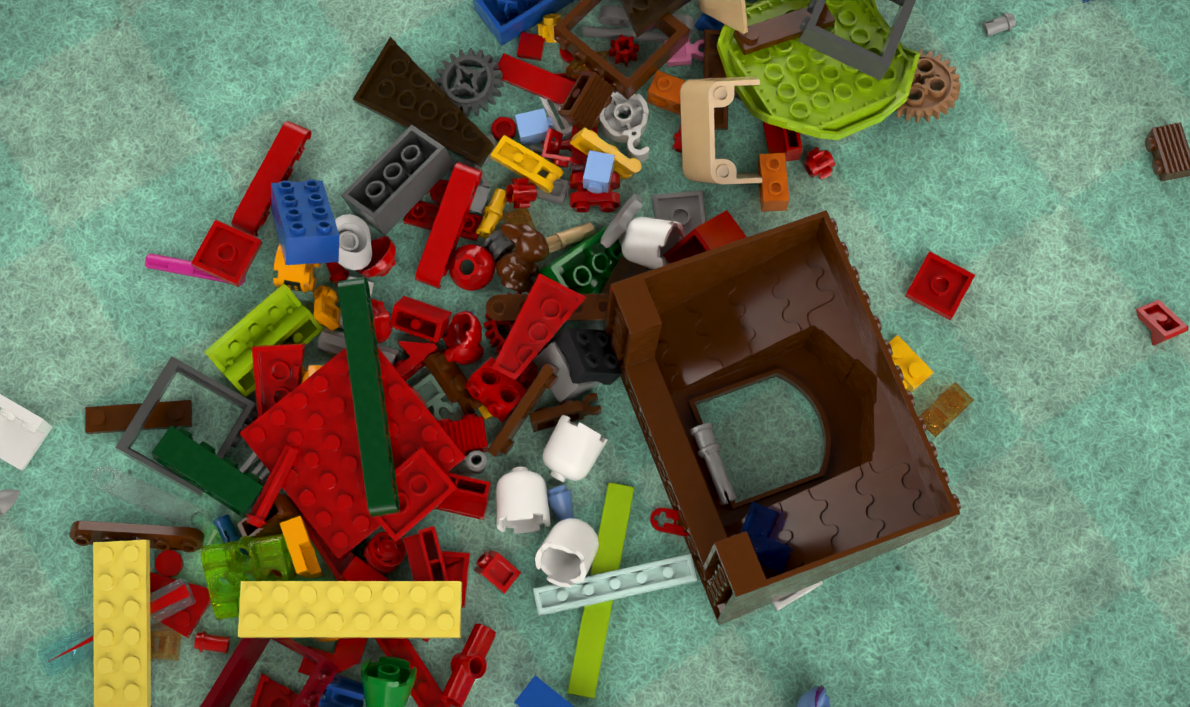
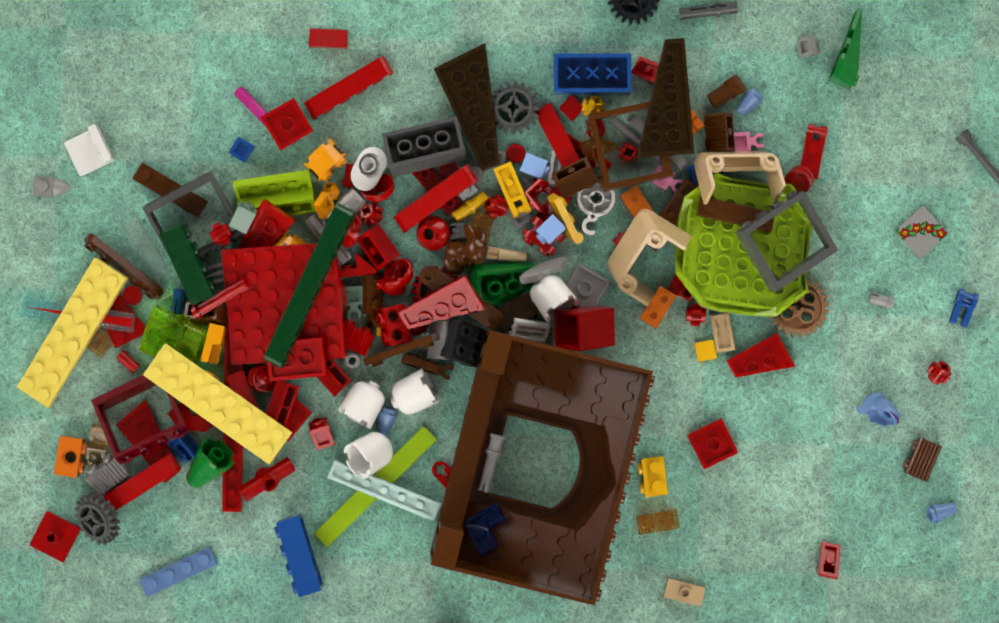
camera: 30 degrees right, 15 degrees up
blue brick [271,179,340,265] -> none
none -> red gear [209,221,233,246]
none -> blue tile [228,136,255,163]
none -> brick [228,201,257,234]
none -> red slope [308,29,348,49]
none -> red gear [360,202,384,226]
none -> tan plate [663,578,706,606]
none -> yellow tile [694,340,717,362]
none -> tan plate [710,313,736,353]
none -> red wing [726,333,795,378]
none -> medium blue hair [856,392,900,426]
none -> red gear [926,361,952,384]

